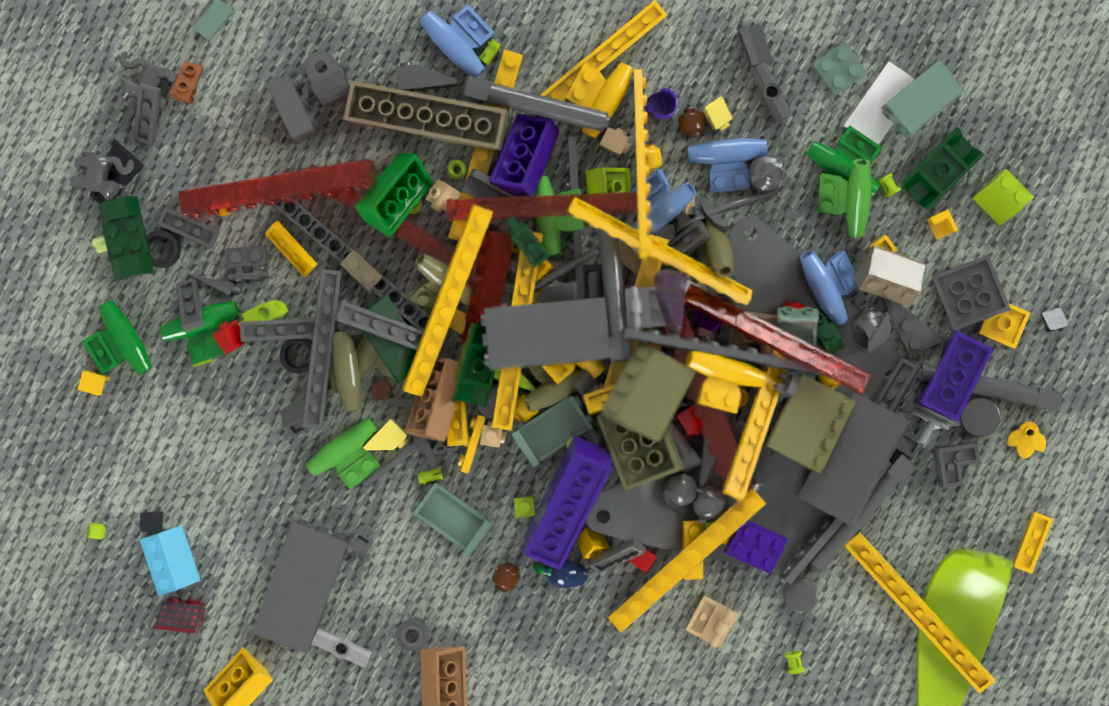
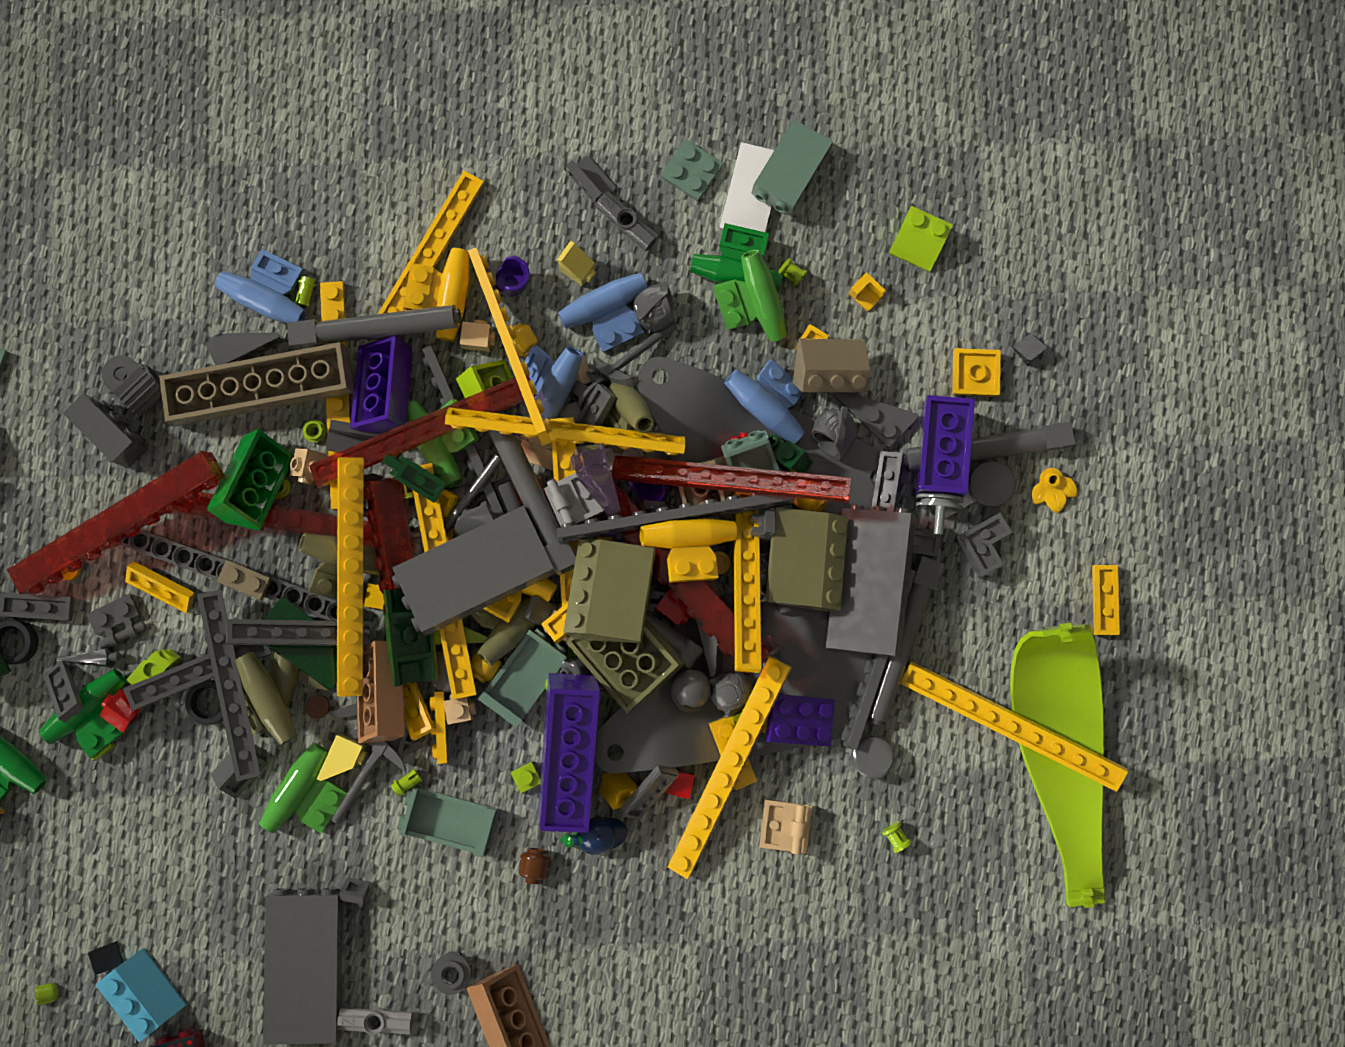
camera: 25 degrees left, 5 degrees down
reddish brown head [678,108,705,138] -> none
dark green piece [901,127,985,211] -> none
dark grey plate [931,255,1011,332] -> none

